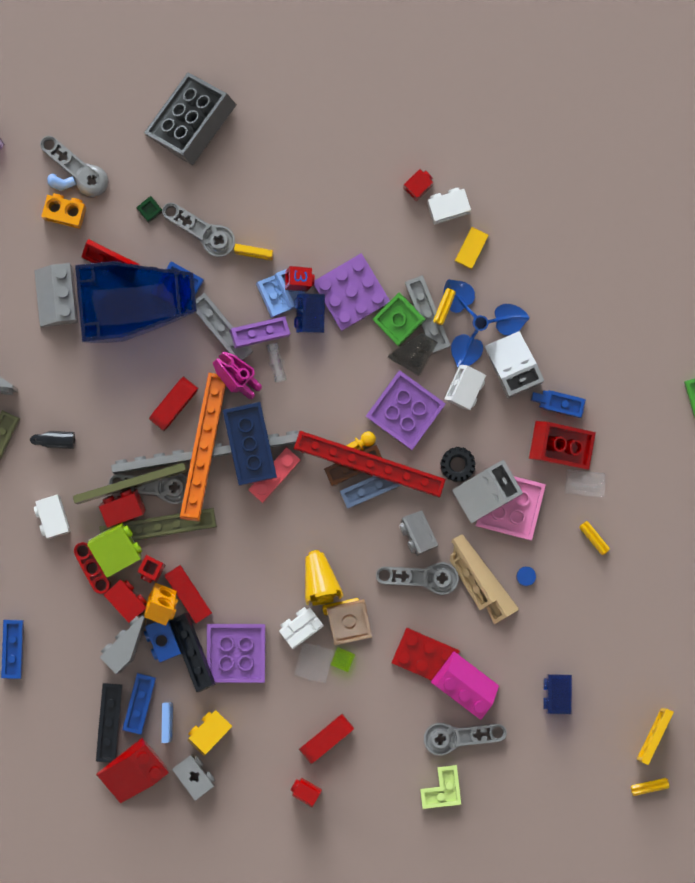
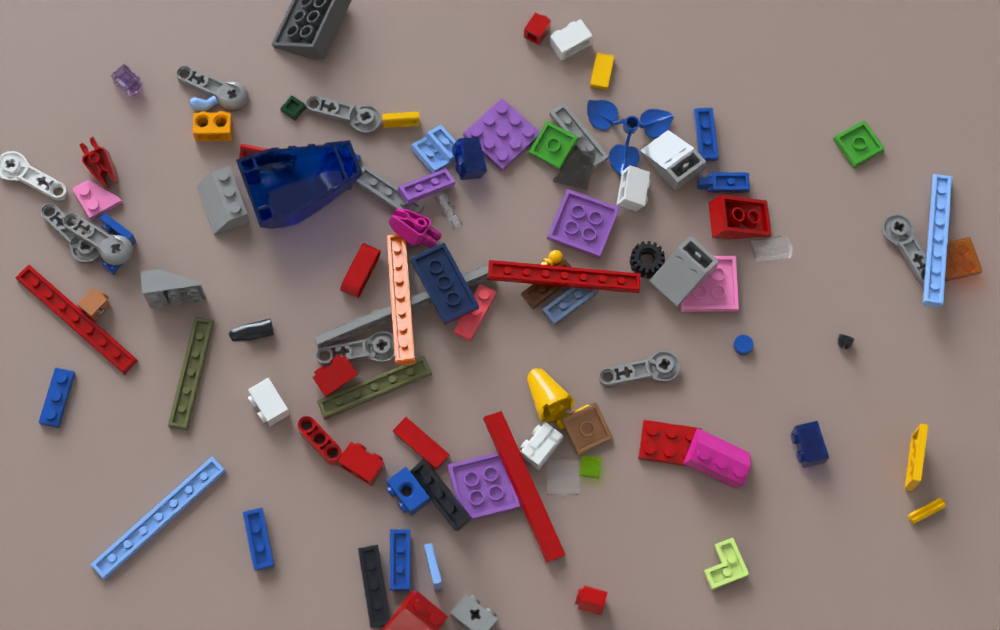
camera: 15 degrees left, 15 degrees down
olive tile [73,463,188,504] -> none
lime piece [87,522,143,577] -> none
light grey slope [100,616,147,674] -> none
red brick [137,555,166,584] -> none
light orange brick [144,582,178,626] -> none
yellow brick [187,710,232,756] -> none
red brick [285,266,315,292] -> none
red beam [299,714,355,764] -> none
light grey slope [399,510,438,556] -> none
light grey beam [424,723,507,756] -> none
yellow axle [433,288,456,325] -> none
tan wedge [450,535,518,625] -> none
yellow axle [579,521,610,555] -> none
none -> red tile [483,411,566,563]
none -> blue plate [694,108,719,161]
none -> black hinge [838,334,854,349]

